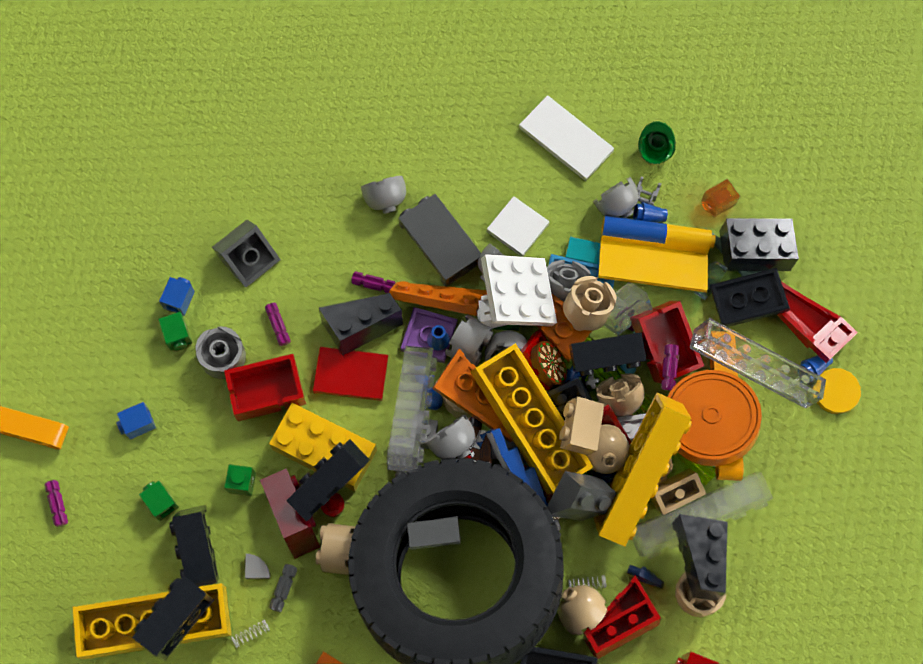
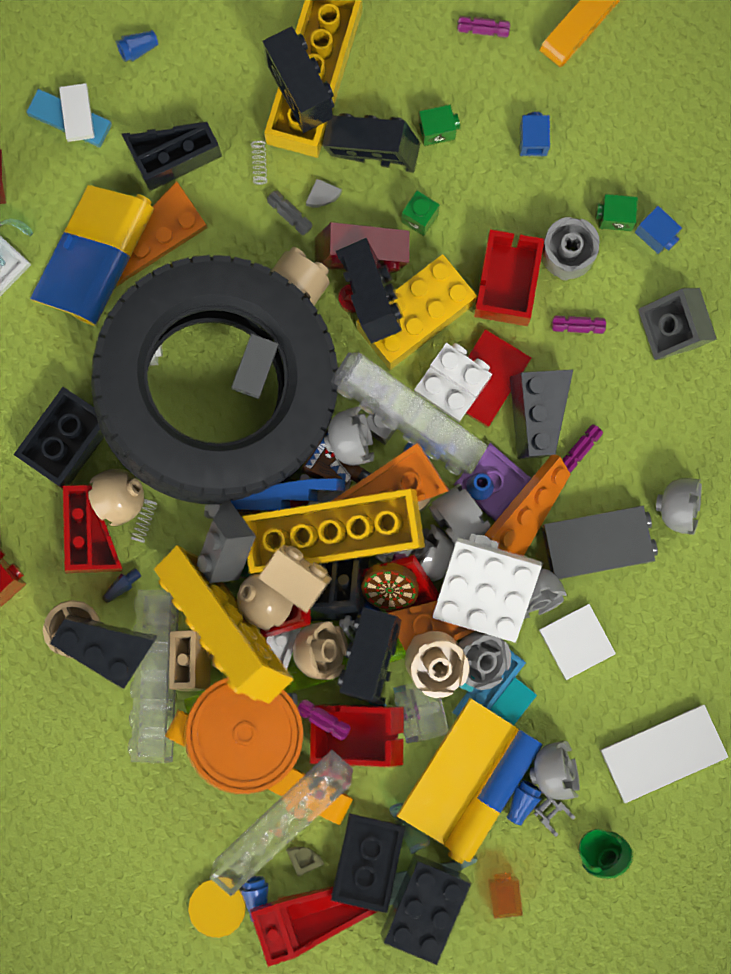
camera: 120 degrees right, 10 degrees up
none -> olive tile [286,846,324,876]
none -> white plate [414,343,492,423]

